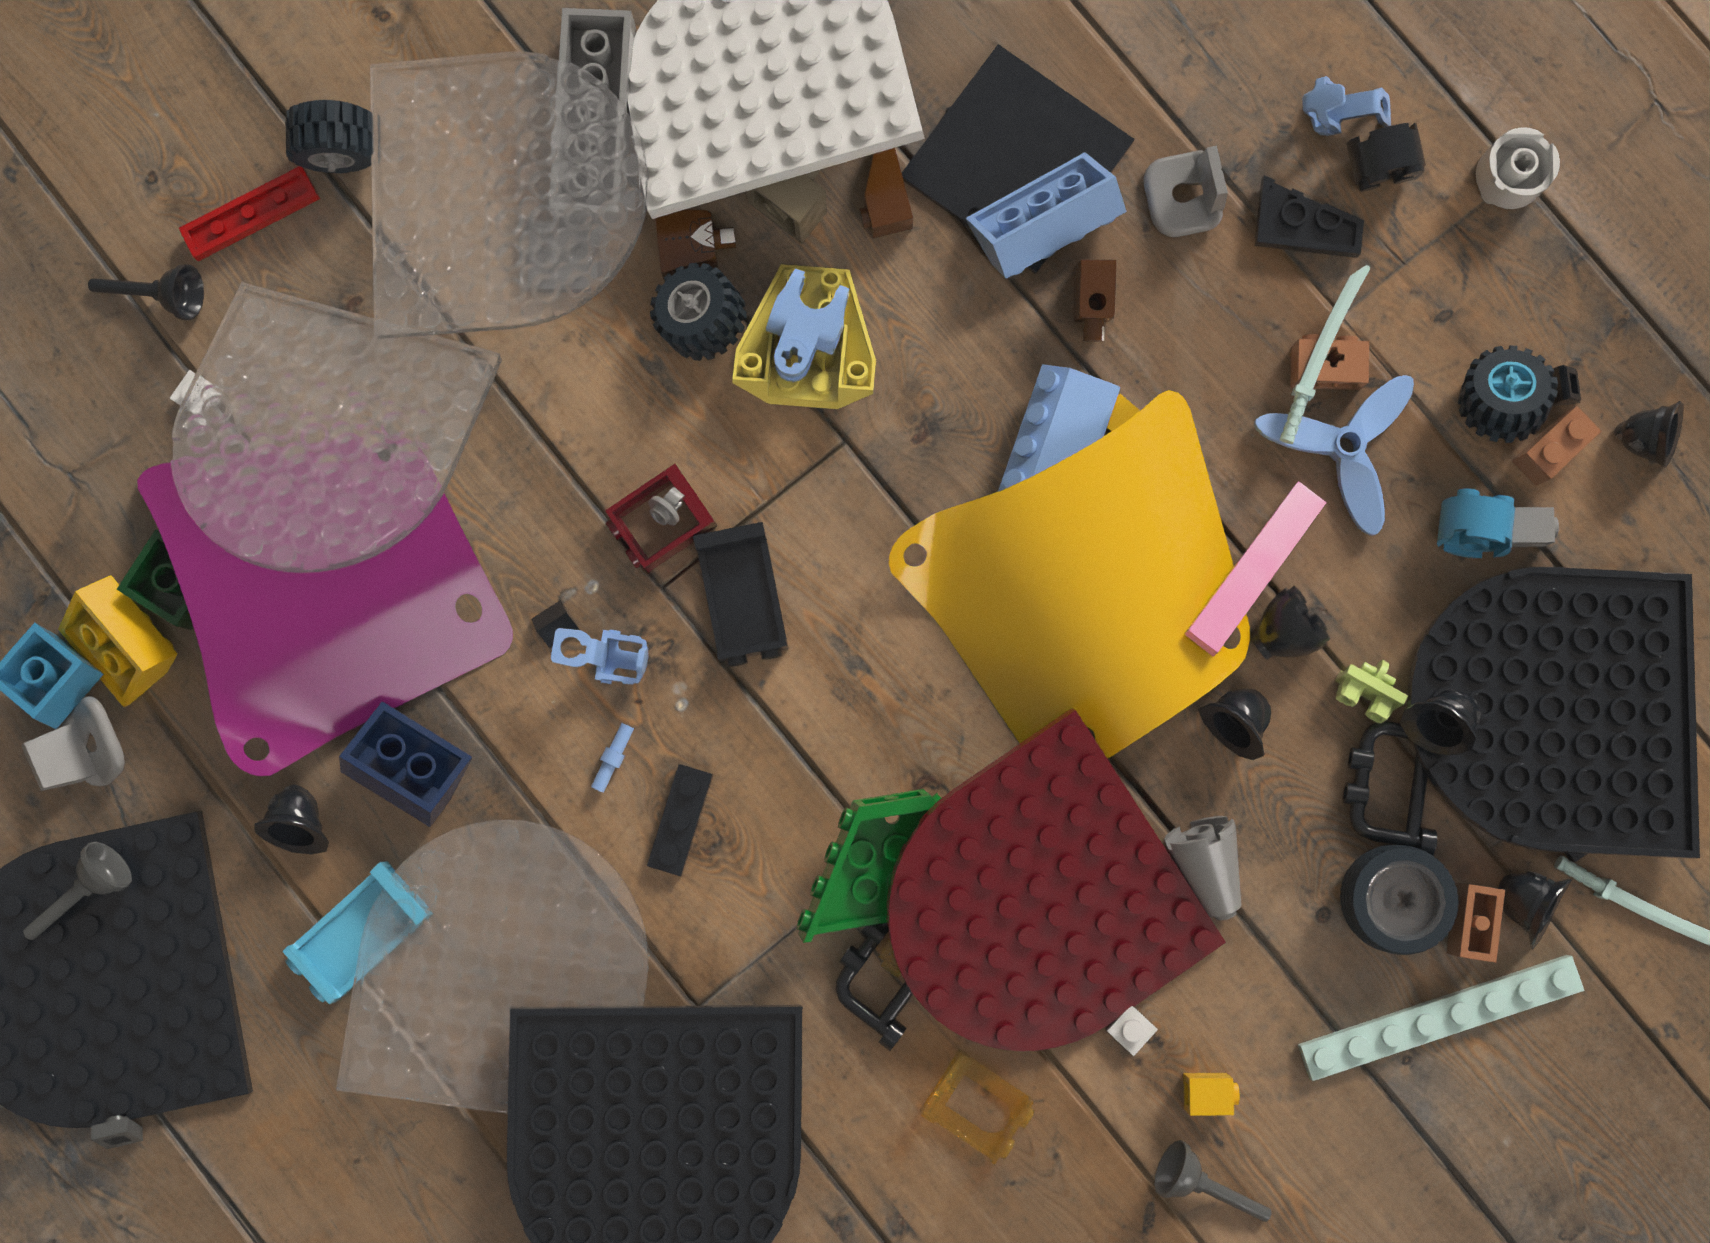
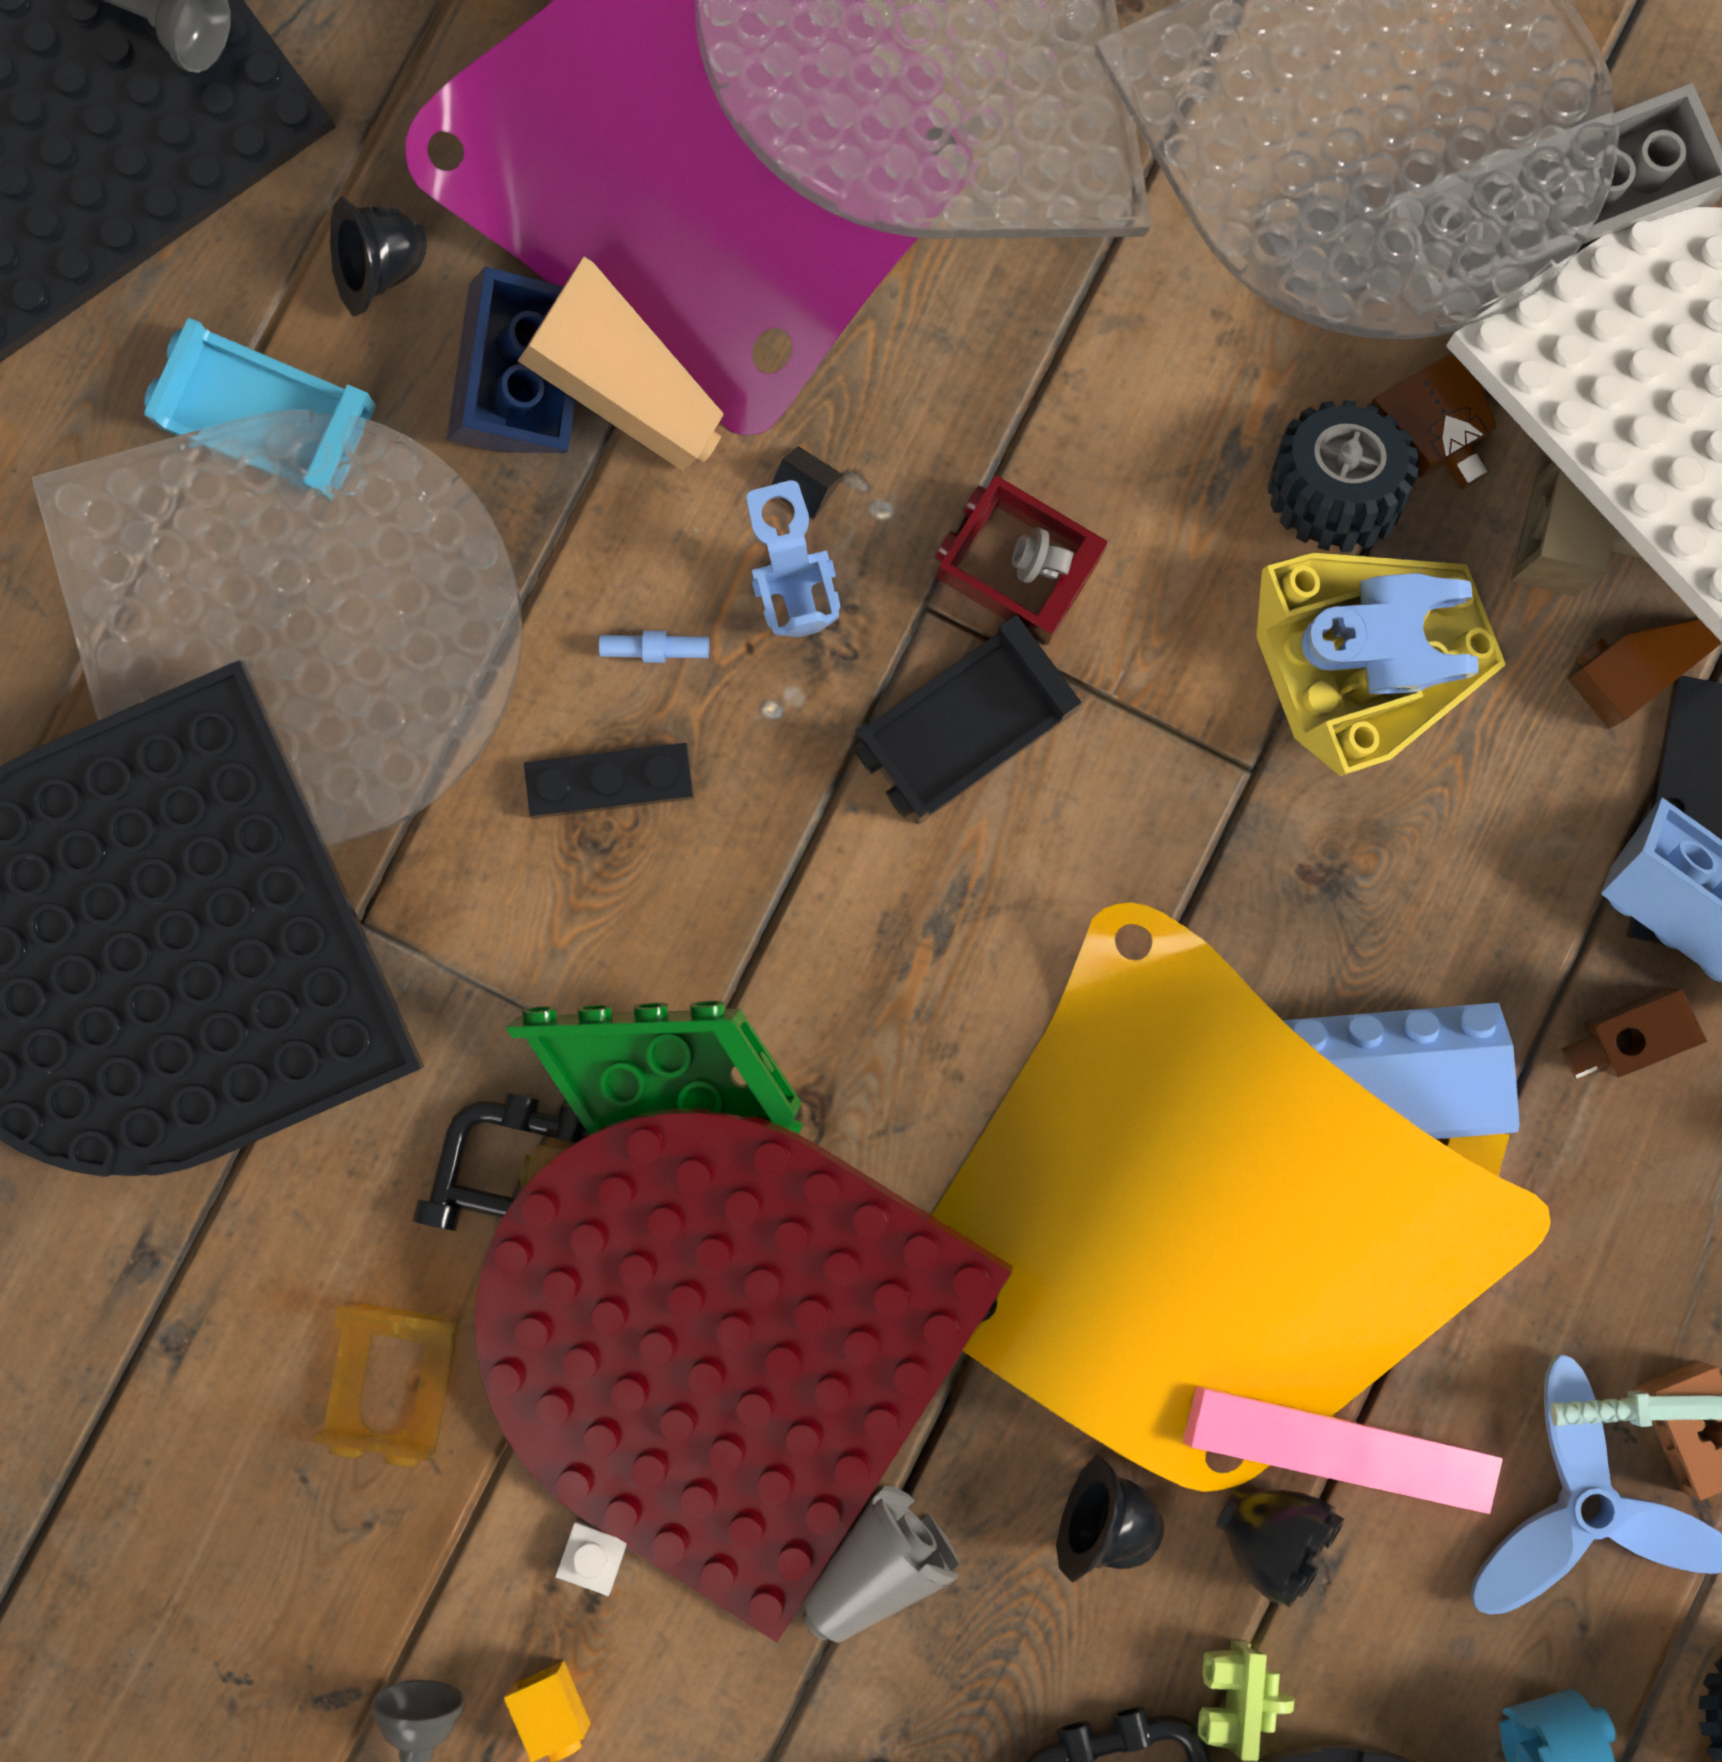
camera: 65 degrees right, 0 degrees up
none -> tan slope [518,257,724,471]

